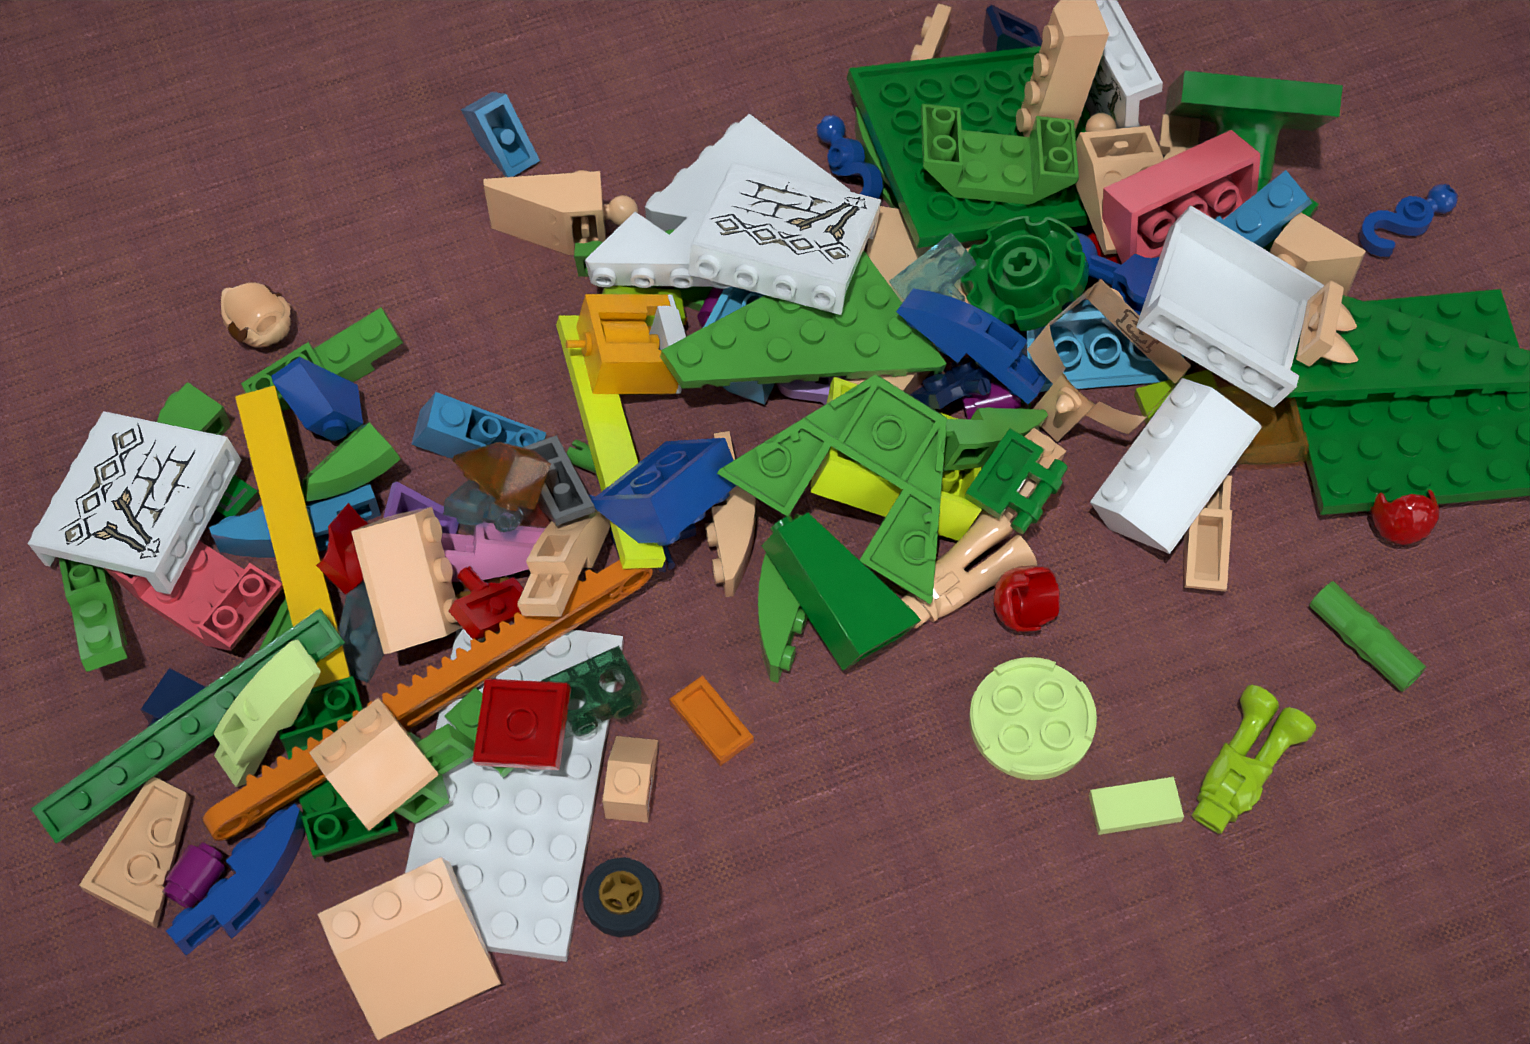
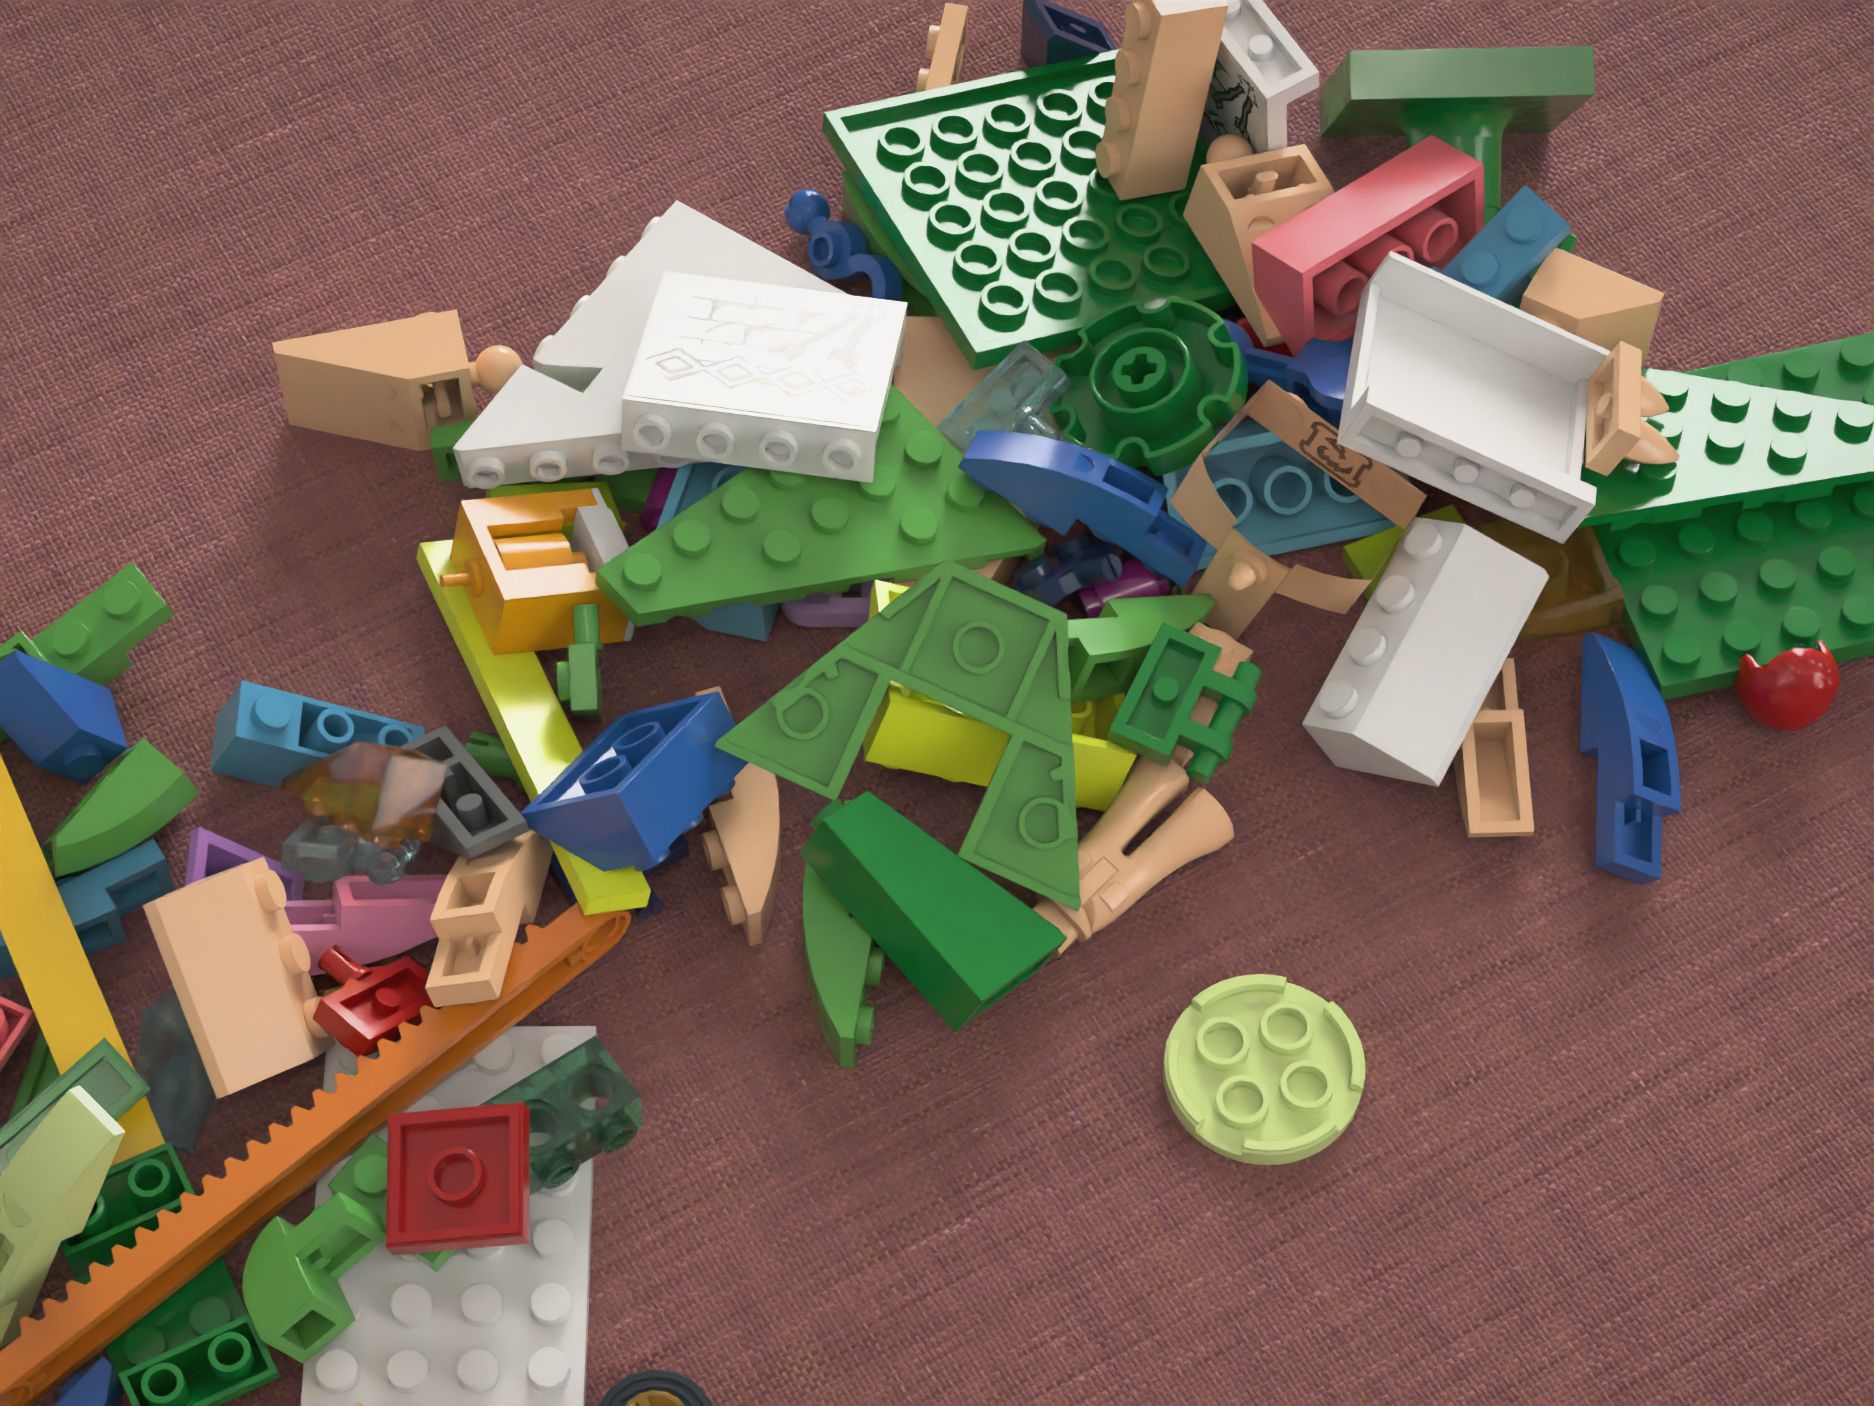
camera: 10 degrees left, 5 degrees down
light nougat slope [309,697,439,830] -> none
red slope [316,503,369,595] -> none
dark azure slope [461,92,540,177] -> none
light nougat slope [603,736,658,823] -> none
orange tile [669,675,754,766] -> none
bright green slope [921,104,1079,205] -> none
red hair [993,565,1060,632] -> none
yellowish green tile [1089,777,1184,835] -> none
light nougat plate [1159,114,1200,161] -> none
lime piece [1192,685,1317,834] -> none
bright green axle [1309,581,1427,692] -> none
blue piece [1359,184,1458,257] -> none
none -> bright green plate [557,604,604,721]
none -> blue slope [1580,632,1681,885]

